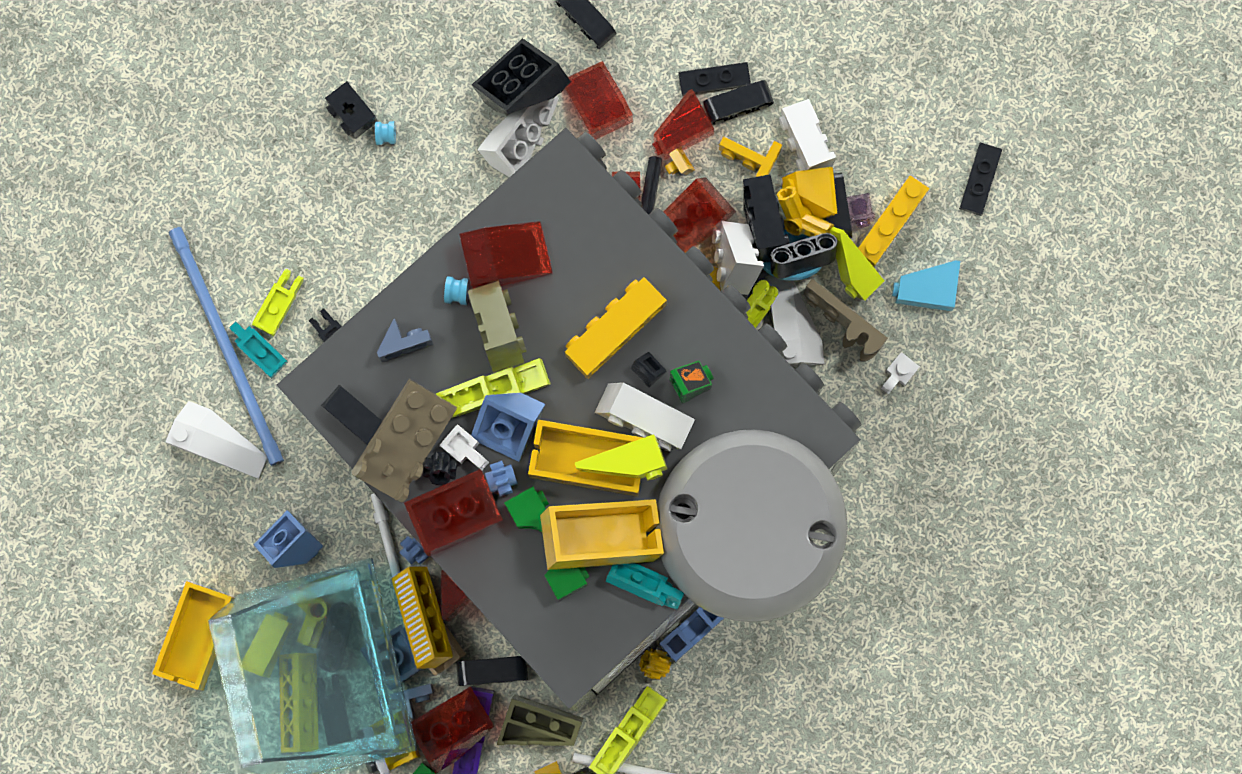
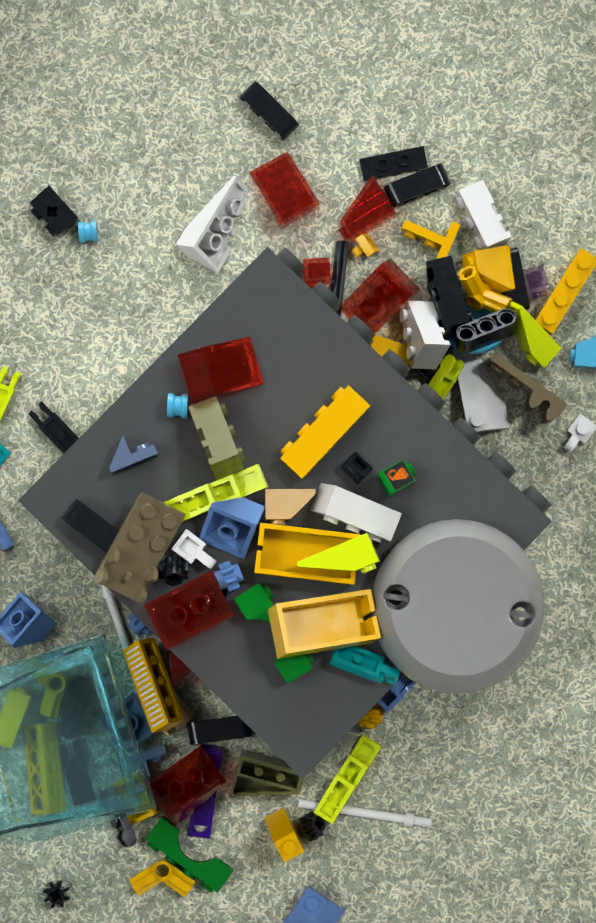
camera: 10 degrees left, 5 degrees up
black slope [471,38,571,114] -> none
none -> tan slope [265,489,316,525]

